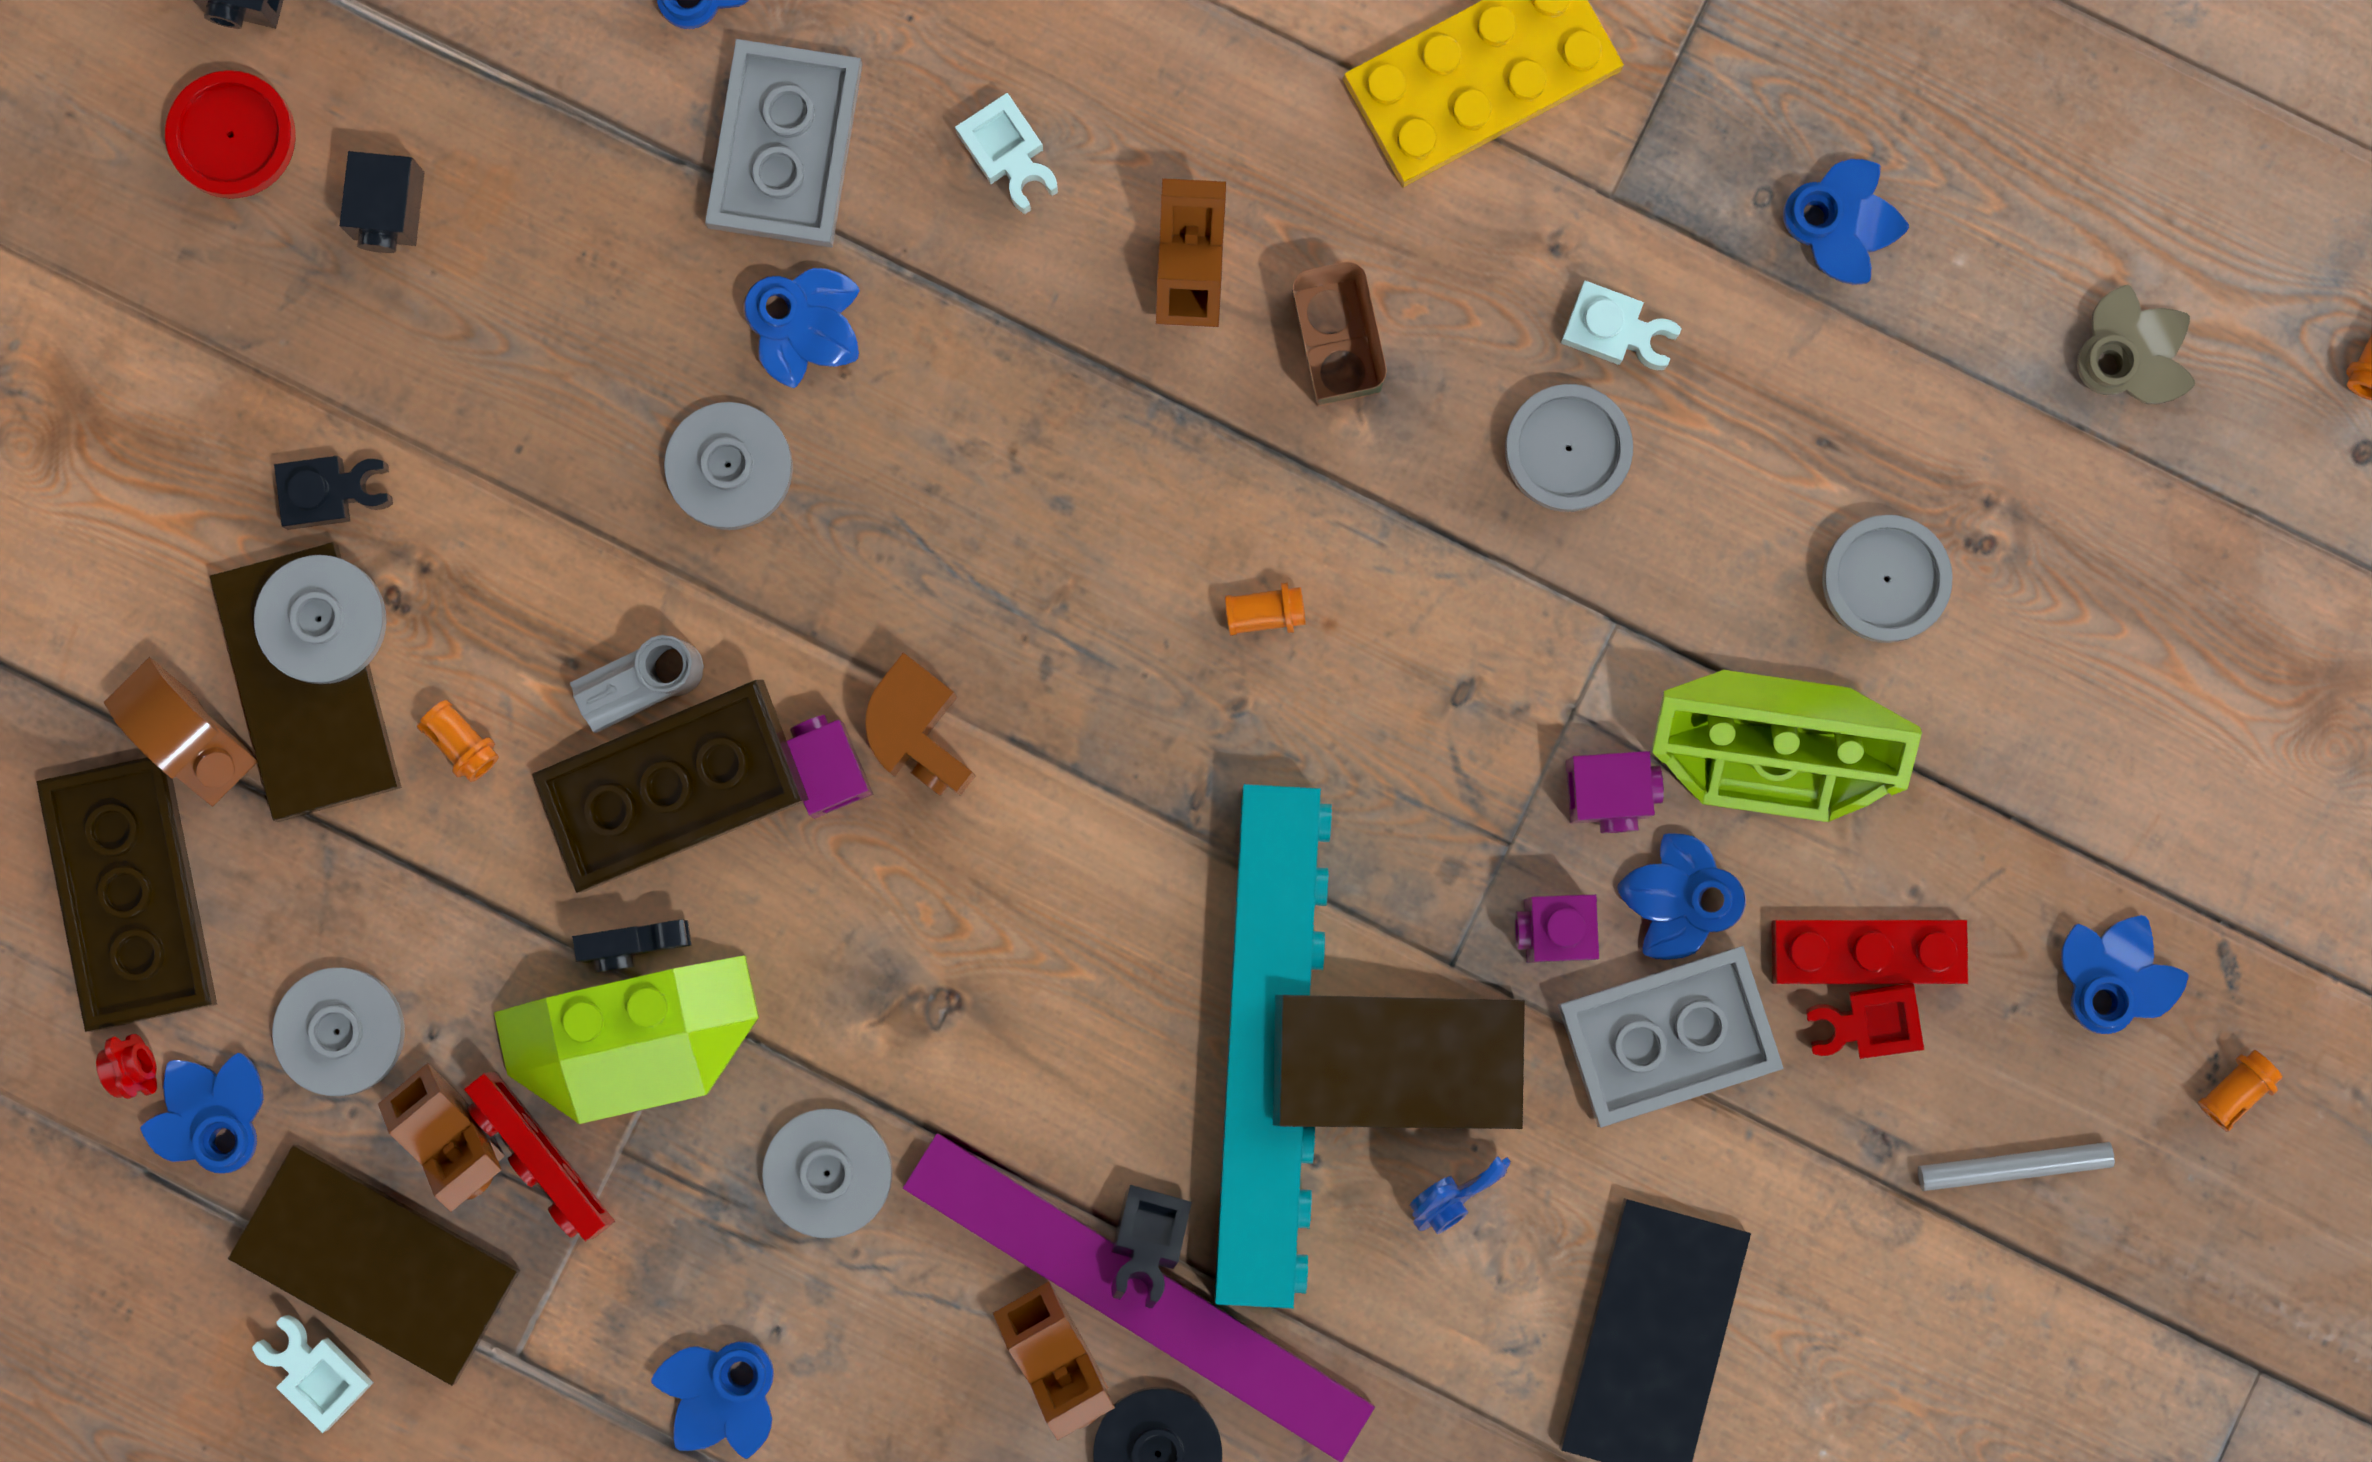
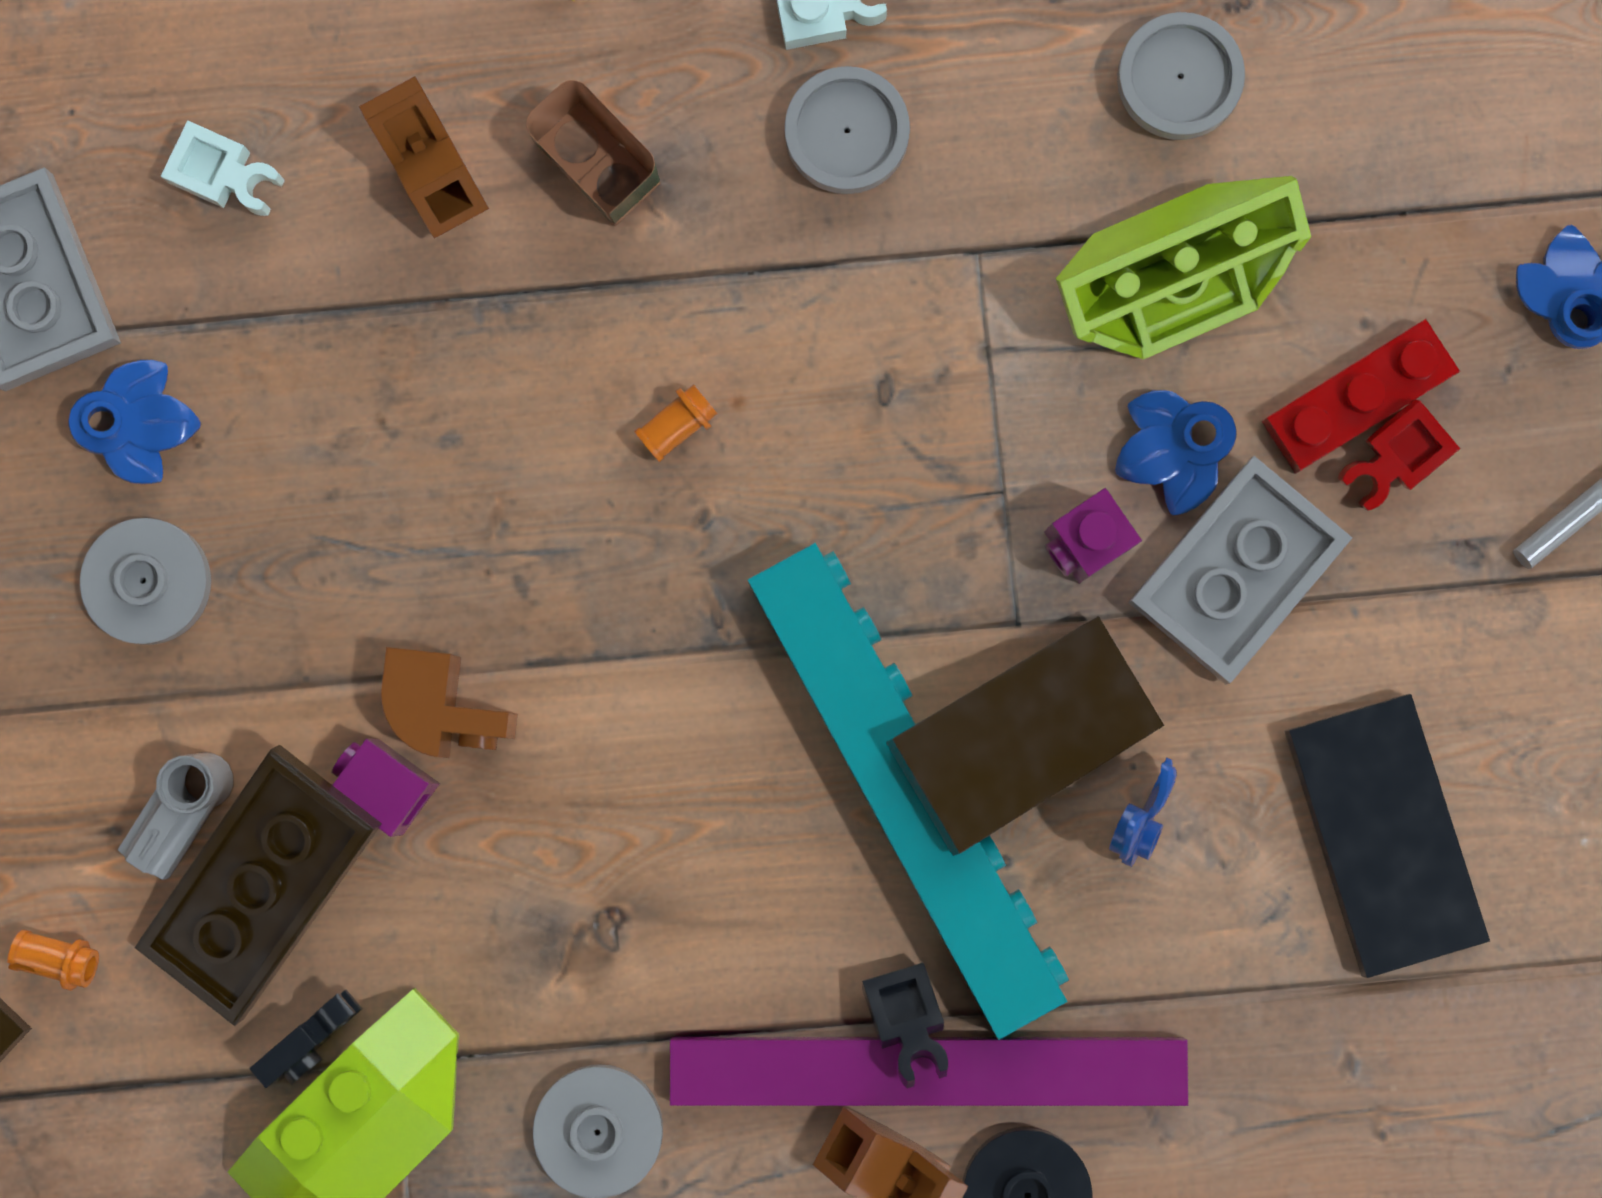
camera: 20 degrees left, 0 degrees up
magenta brick [1566,751,1664,833] -> none

